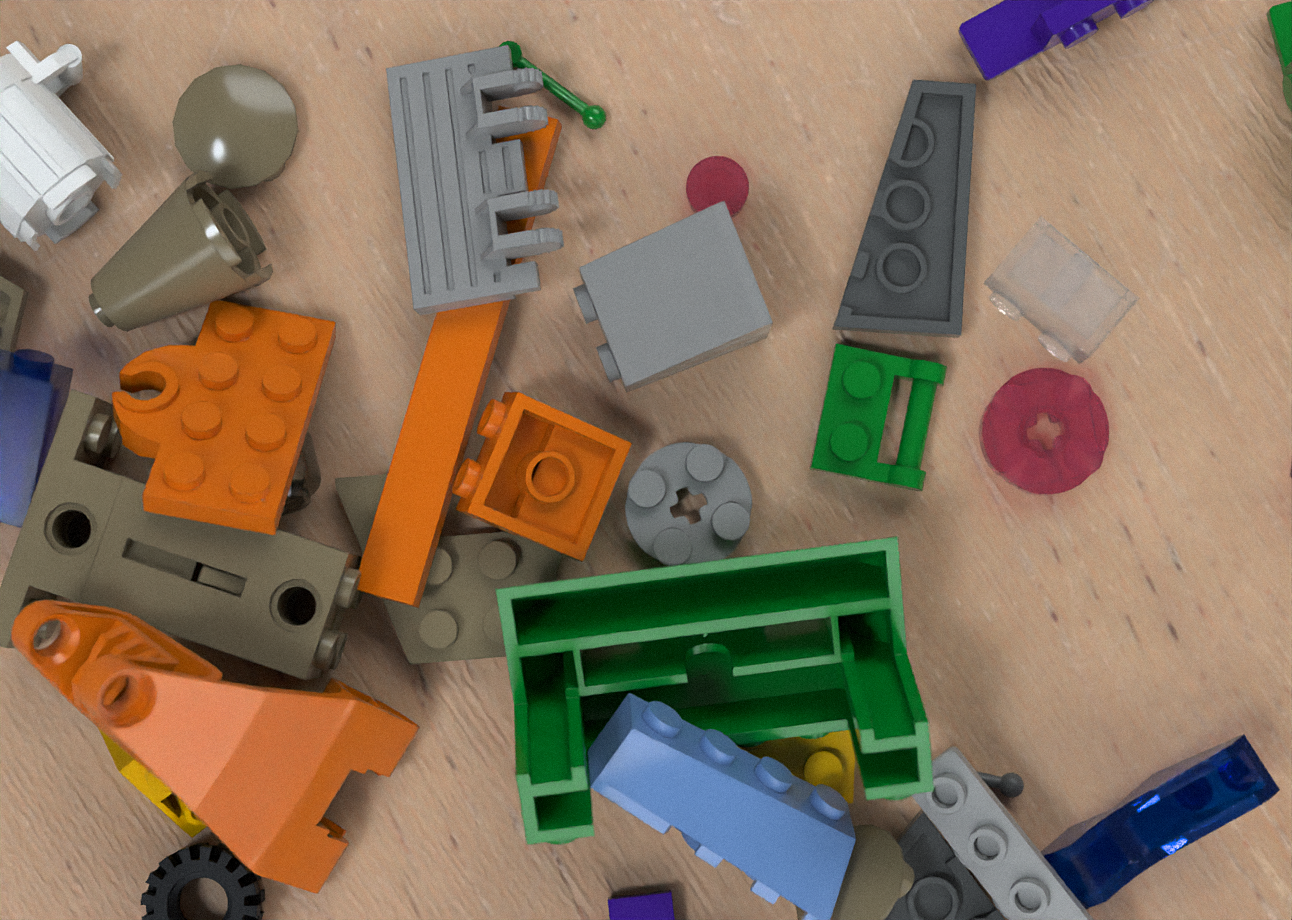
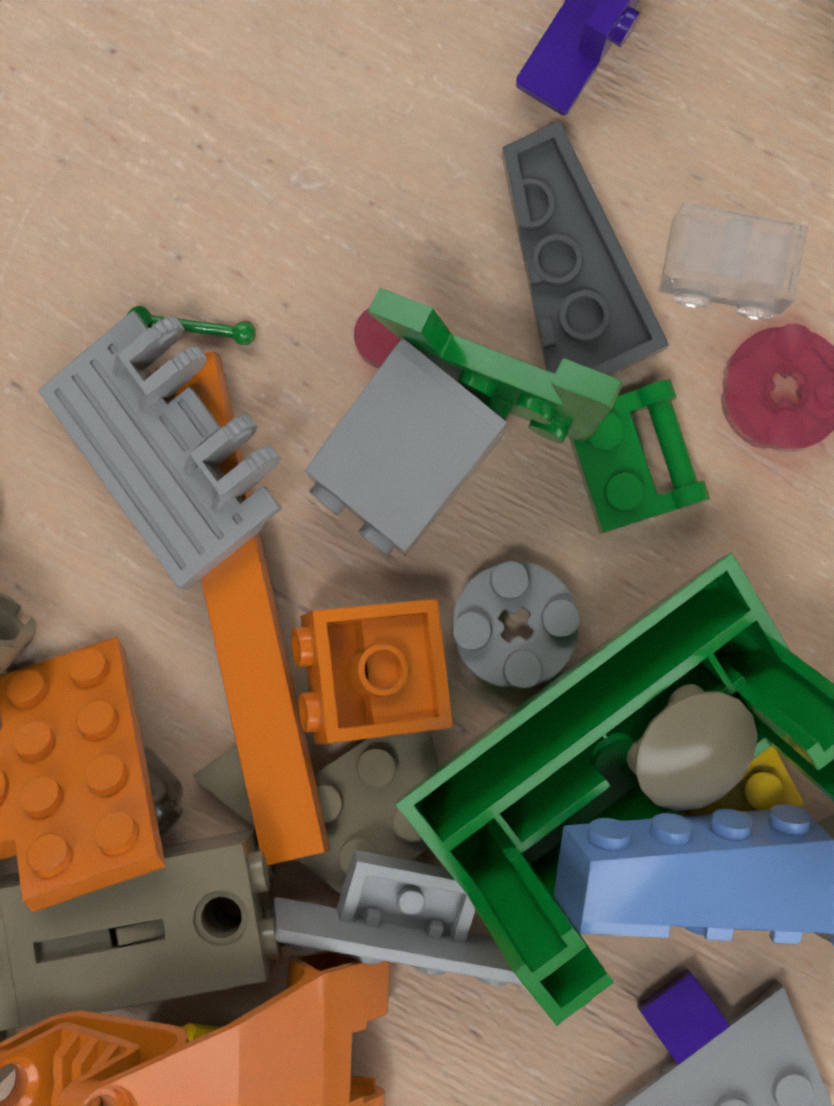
camera: 30 degrees left, 0 degrees up
none -> light grey bracket [270,850,523,986]
none -> green wing [368,288,623,444]
none -> dark tan dish [627,684,758,811]

